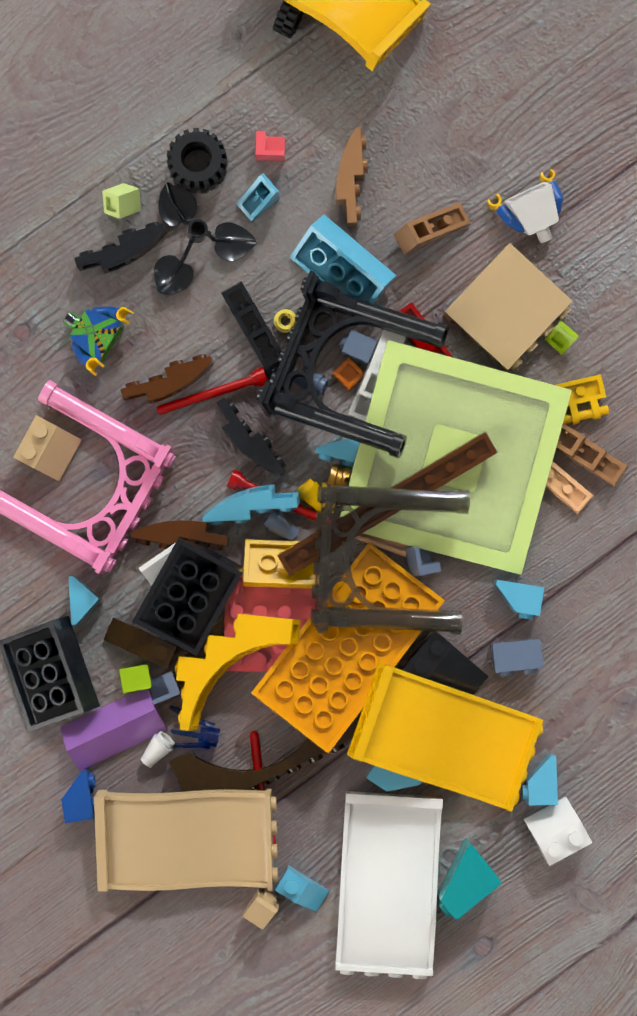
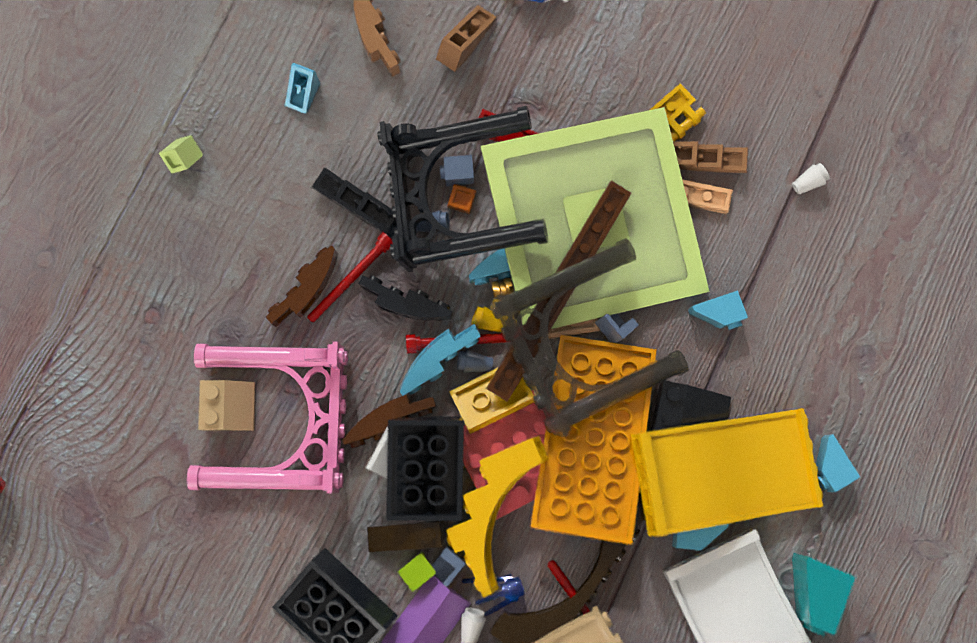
camera: 25 degrees left, 5 degrees down
torso [63,307,134,376] -> none
medium azure slope [68,576,102,625] -> none
black slope [74,222,167,274] -> none
black plant [154,182,257,295] -> none
black tyre [167,128,228,193] -> none
coral panel [256,131,285,161] -> none
light yellow plate [274,309,297,333] -> none
medium azure slope [289,215,396,304] -> none
white slope [348,329,406,421] -> none
tan panel [443,243,572,372] -> none
sand blue brick [490,638,544,677] -> none
white slope [523,797,592,866] -> none
lime plate [544,321,579,355] -> none

